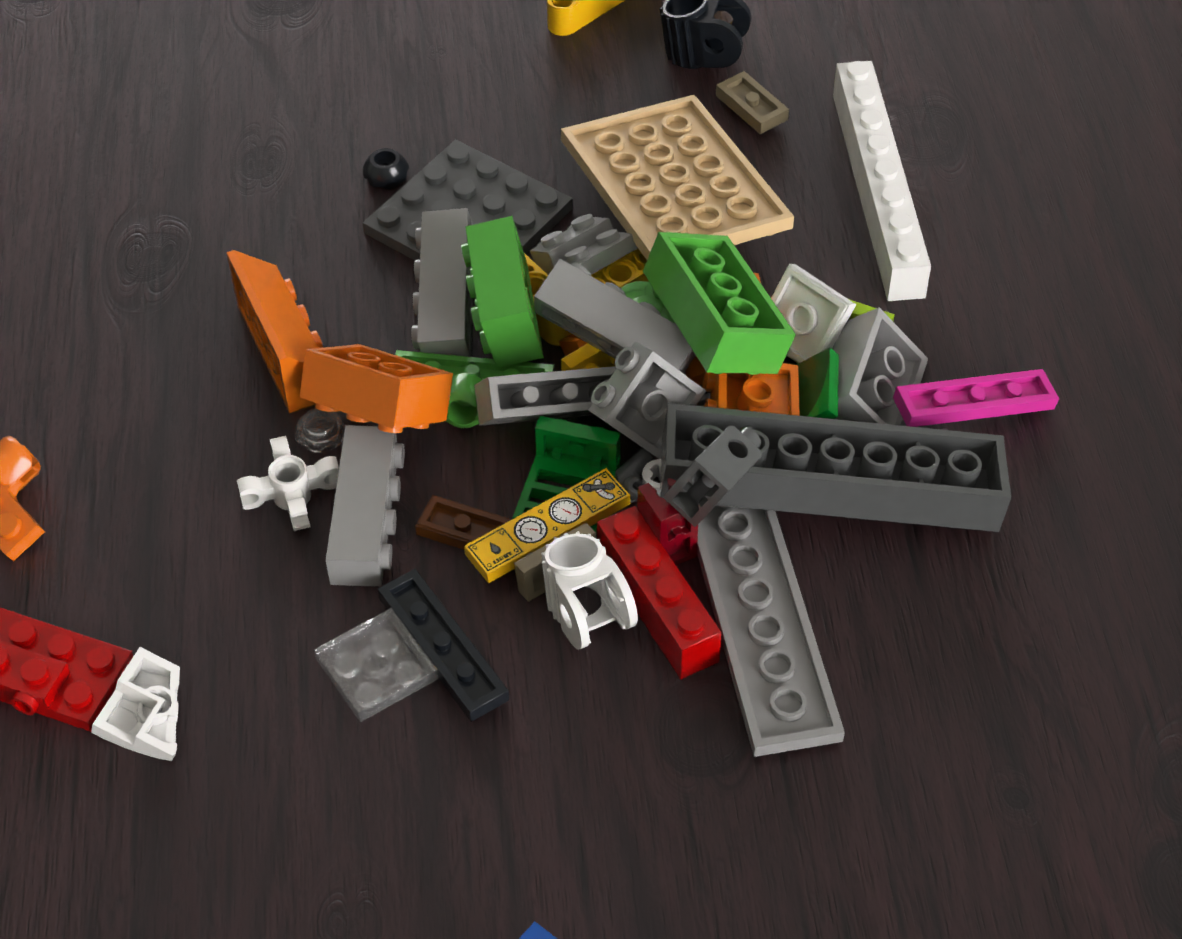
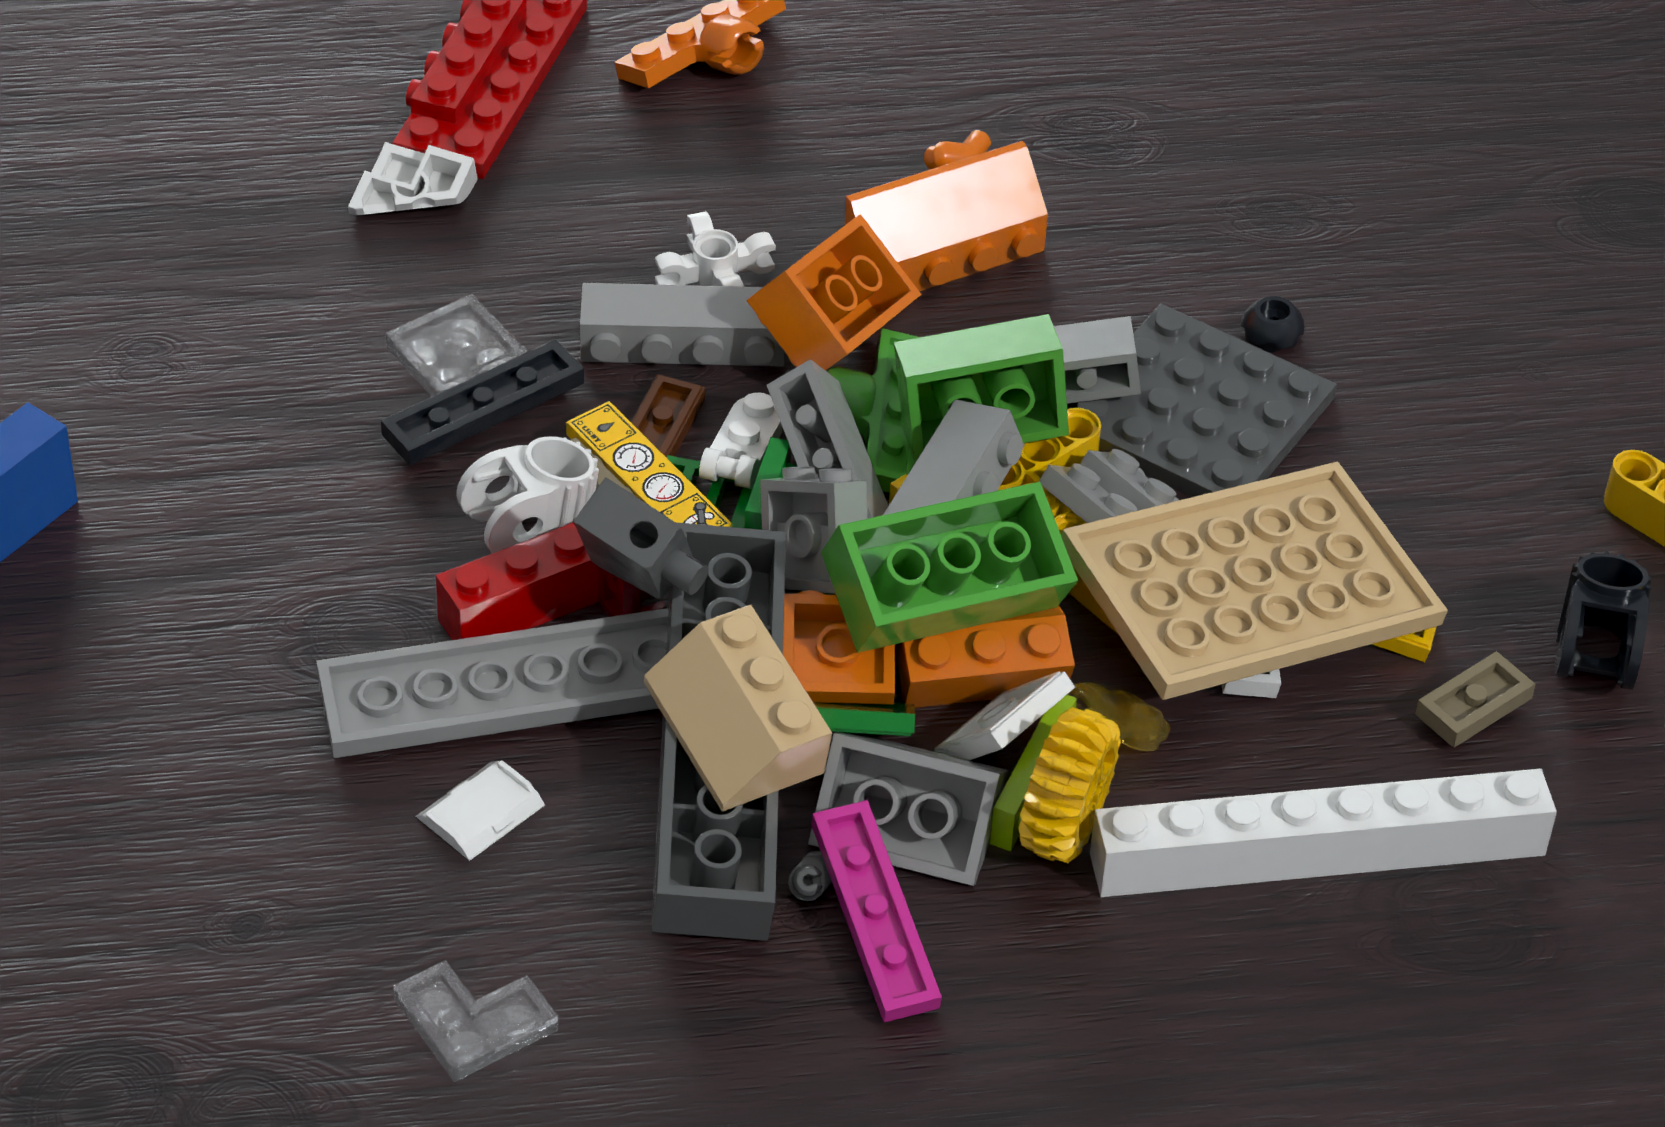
camera: 85 degrees right, 5 degrees down
none -> clear plate [393,960,558,1082]
none -> white piece [415,760,545,861]
none -> tan slope [643,605,832,812]
none -> white plate [699,393,783,489]
none -> orange arm [924,130,991,170]
none -> yellow gear [1018,707,1121,863]
none -> clear yellow plate [1069,682,1171,752]

